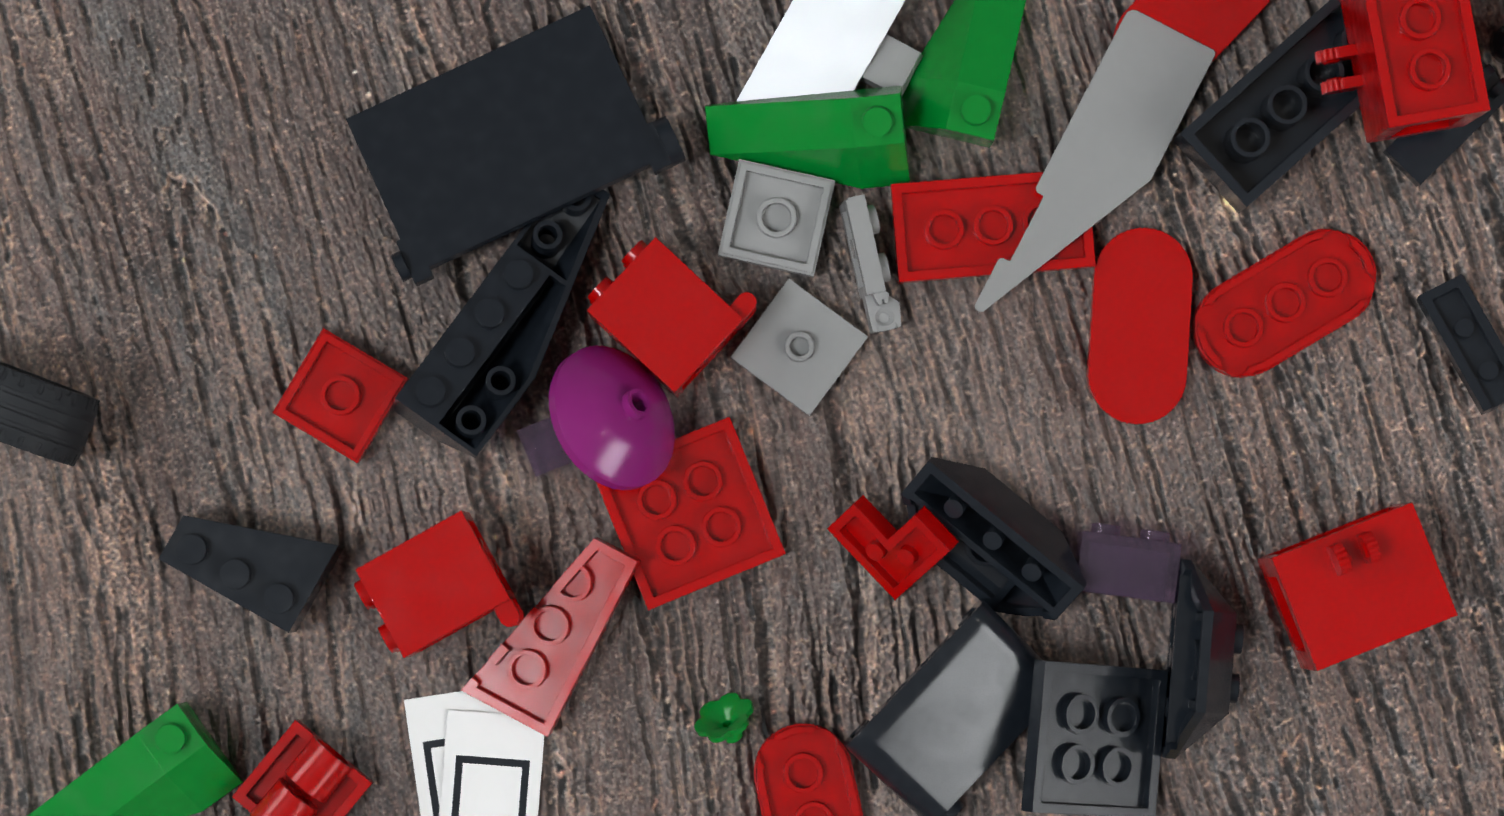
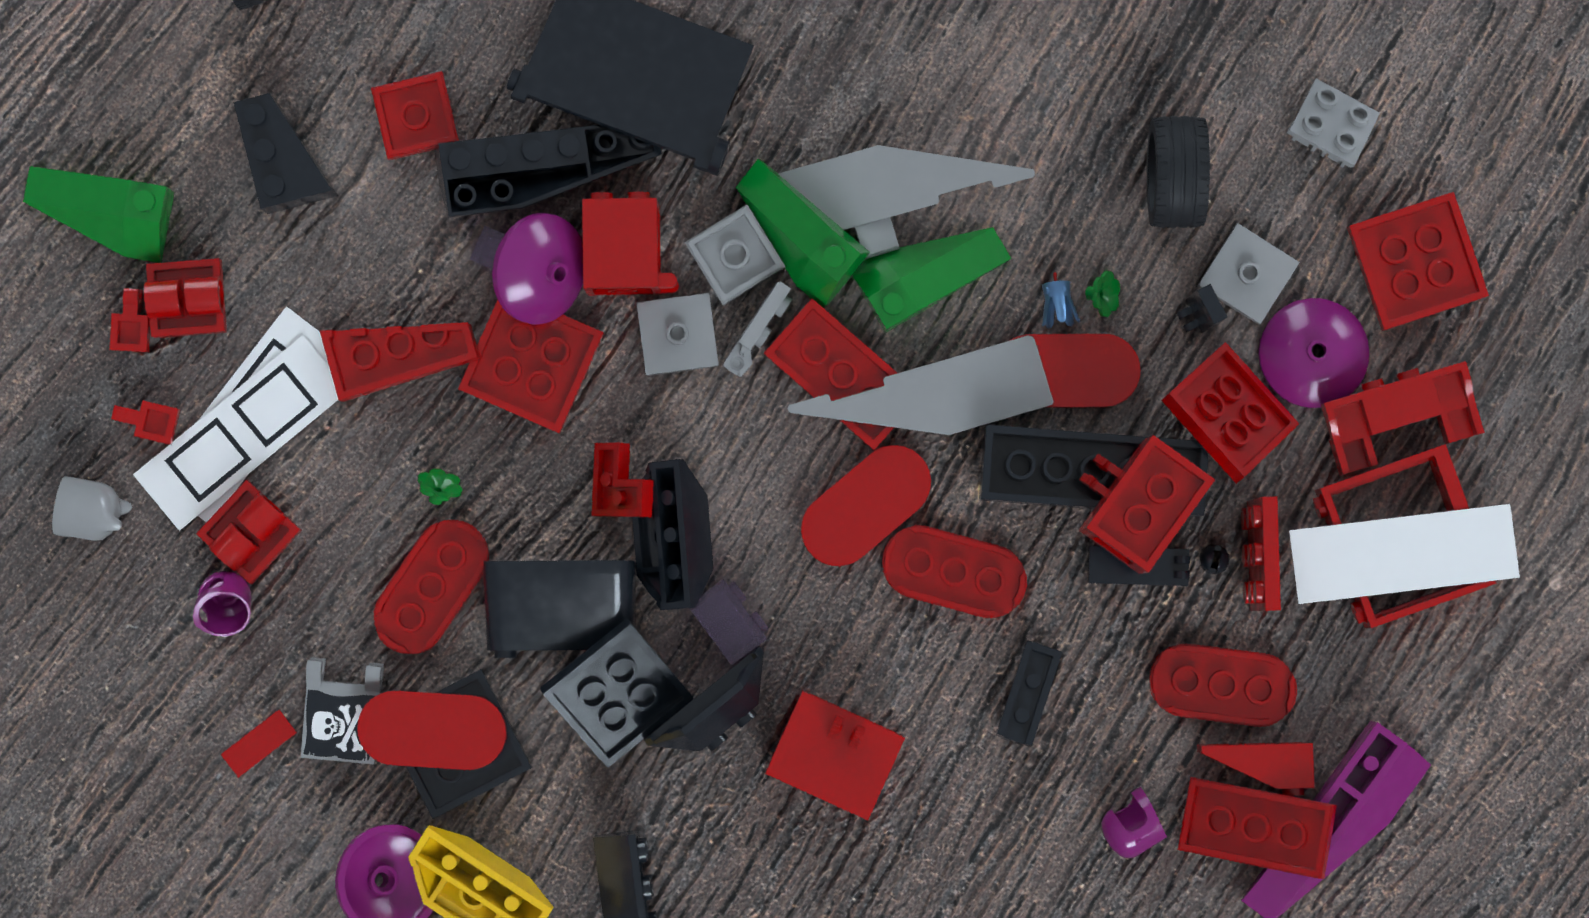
camera: 50 degrees right, 0 degrees up
red container [354,510,525,658] -> none

